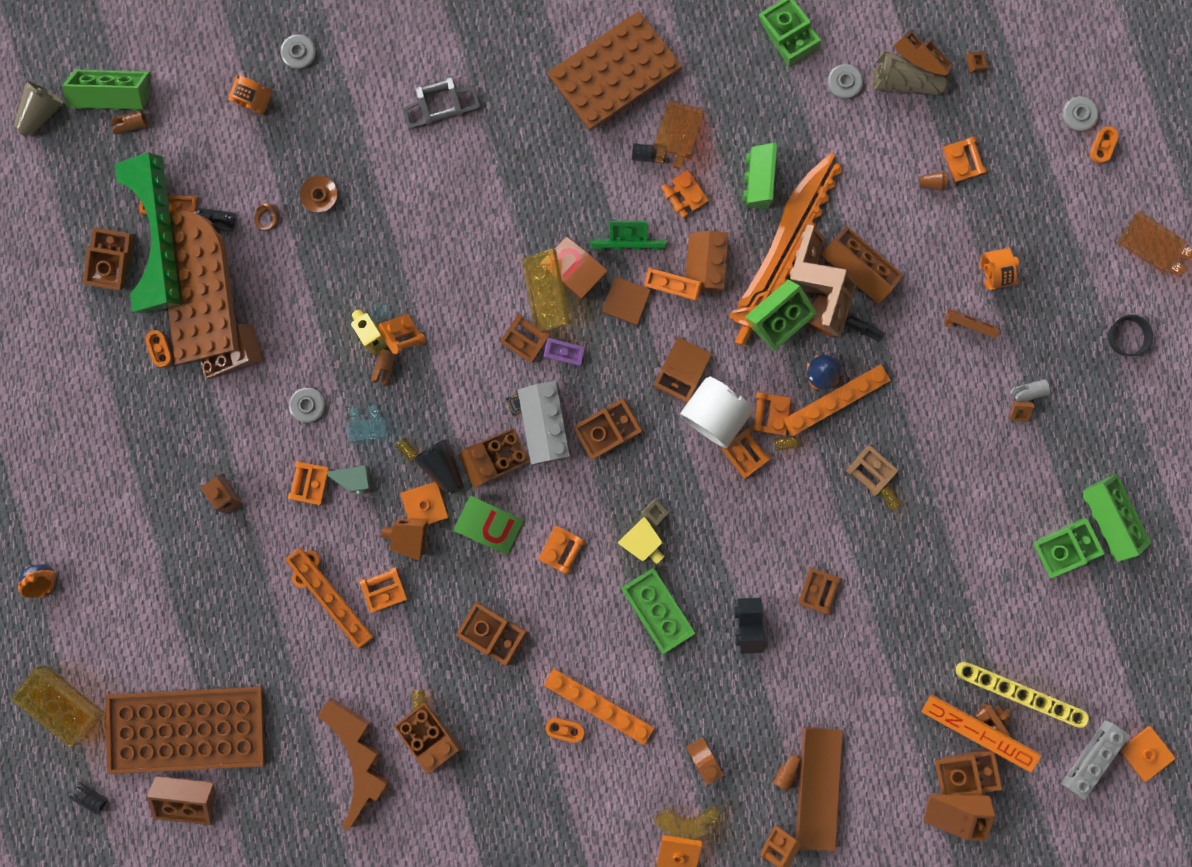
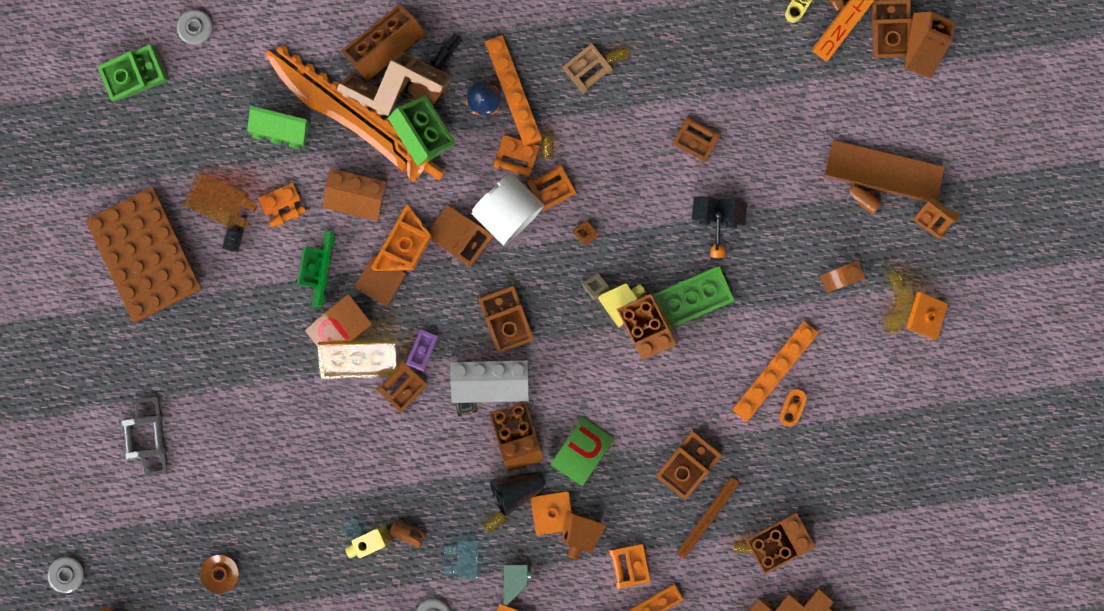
camera: 90 degrees left, 0 degrees up
orange plate [377,314,426,354] -> none
orange plate [538,525,586,575] -> none
orange tile [644,268,703,301] -> none
none -> orange wing [371,204,432,271]
none -> dark orange tile [572,220,599,247]
none -> dark orange slope [617,293,680,360]
none -> dark orange axle [676,477,739,559]
none -> hinge [710,211,726,258]

